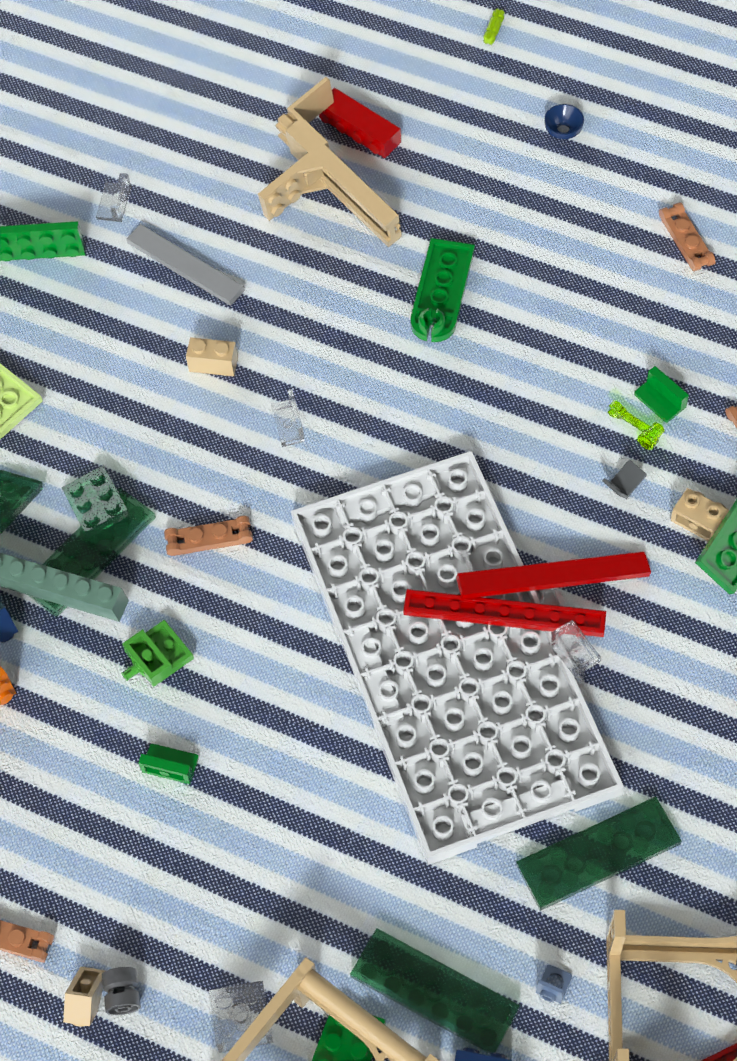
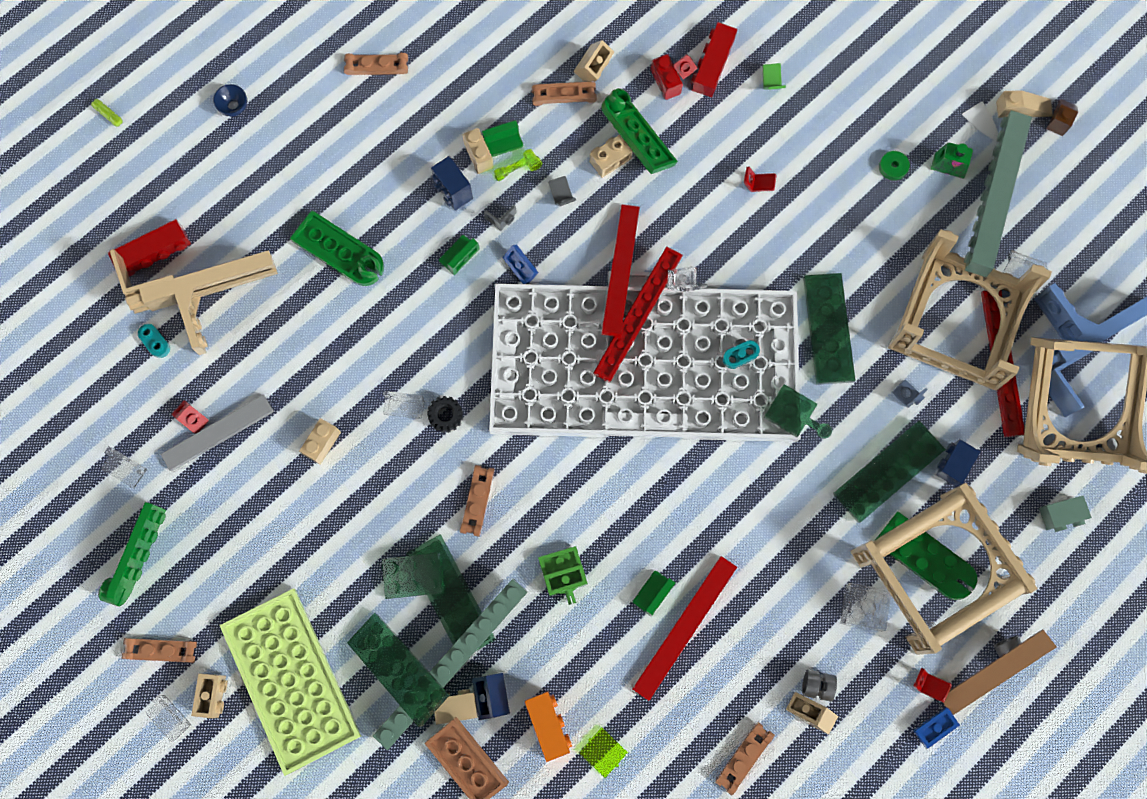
camera: 75 degrees left, 15 degrees up
none -> teal plate [138,324,170,358]
none -> bracket [171,400,209,434]
none -> black tyre [427,396,463,433]
none -> dark blue brick [431,156,473,211]
none -> green panel [439,235,480,275]
none -> tan brick [462,128,494,174]
none -> dark grey bracket [484,205,517,231]
none -> blue plate [502,244,539,284]
none -> red tile [632,556,737,701]
none -> teal plate [723,340,760,369]
none -> clear green plate [763,384,832,439]

